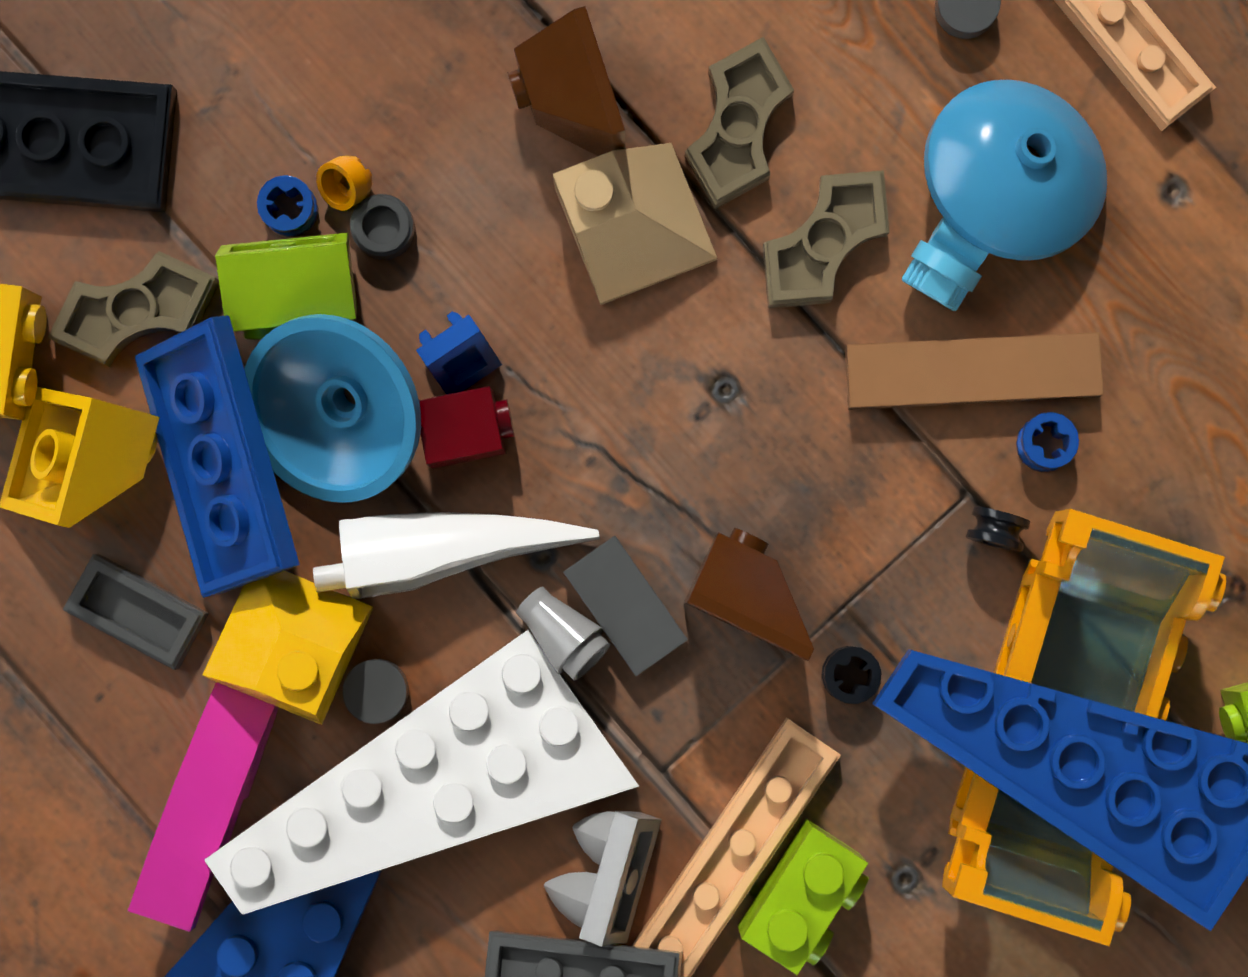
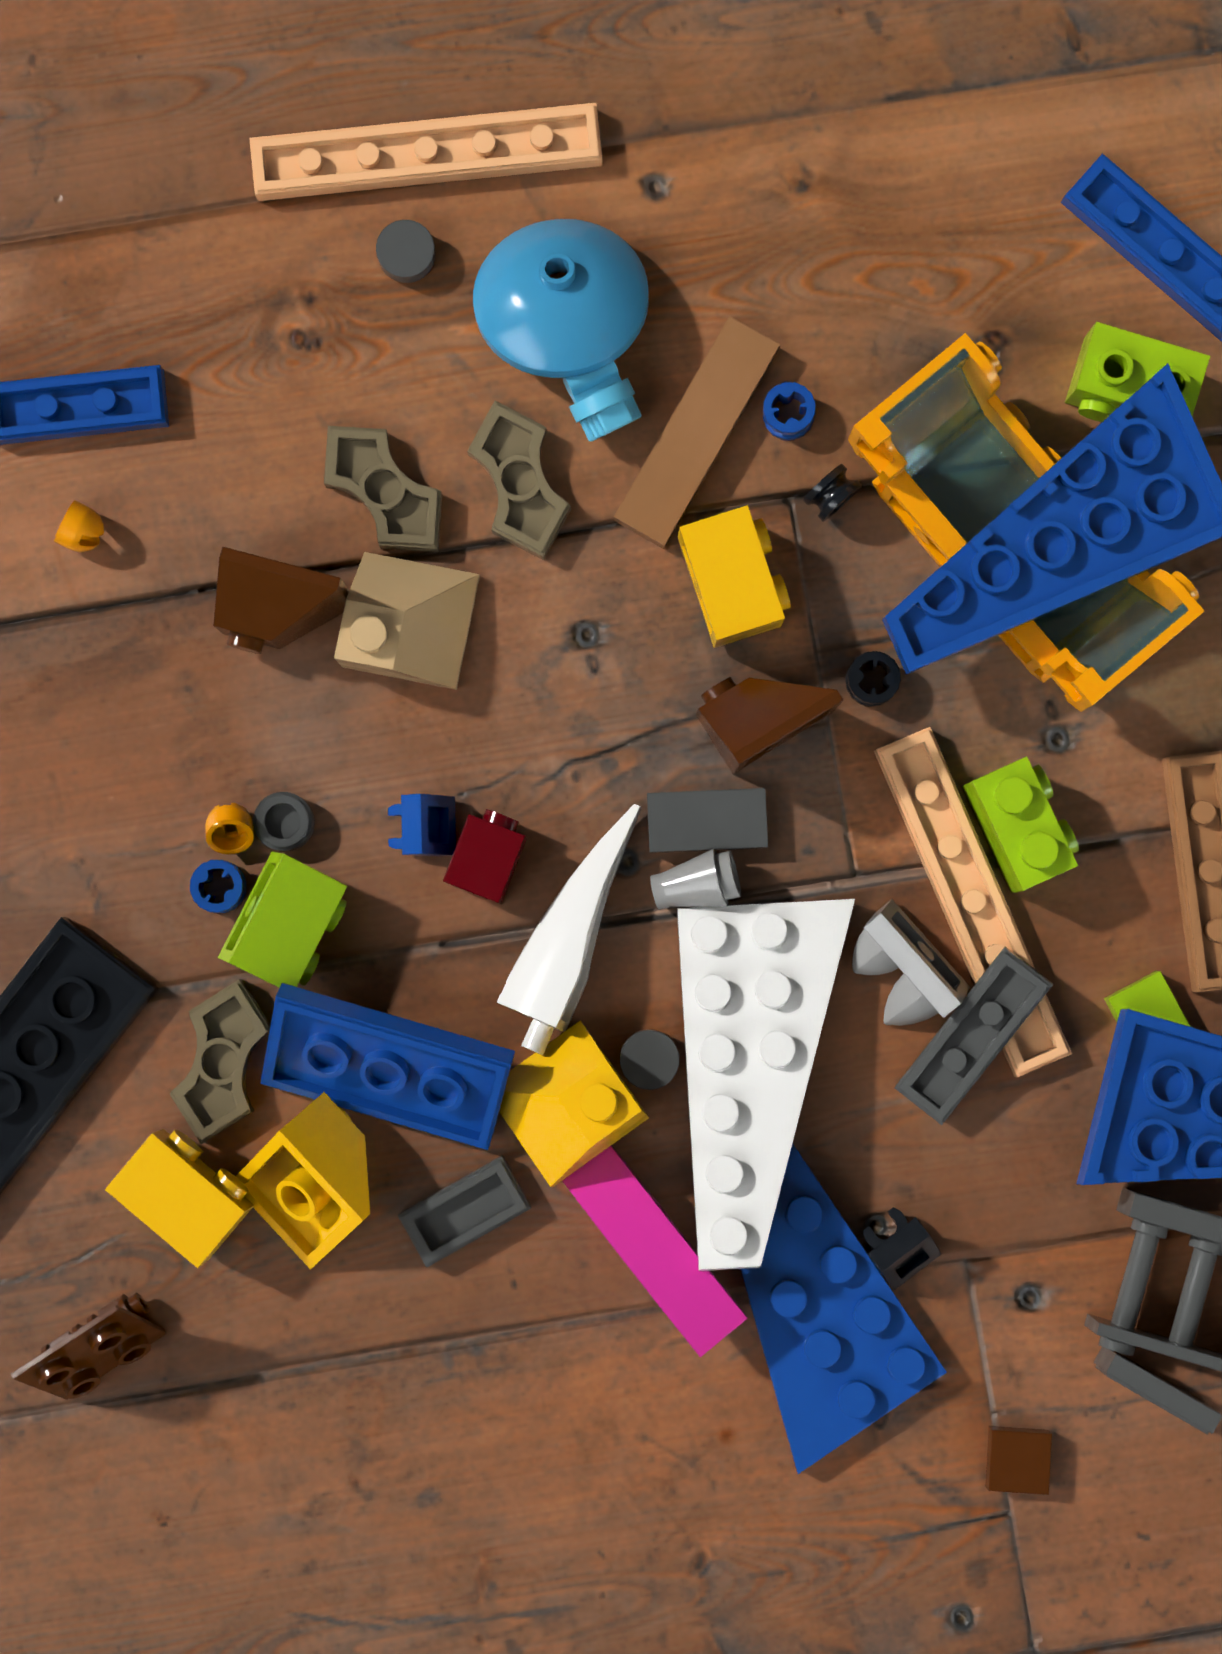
camera: 60 degrees left, 0 degrees up
dark azure dish [244,314,421,502] -> none
none -> yellow brick [678,505,791,648]

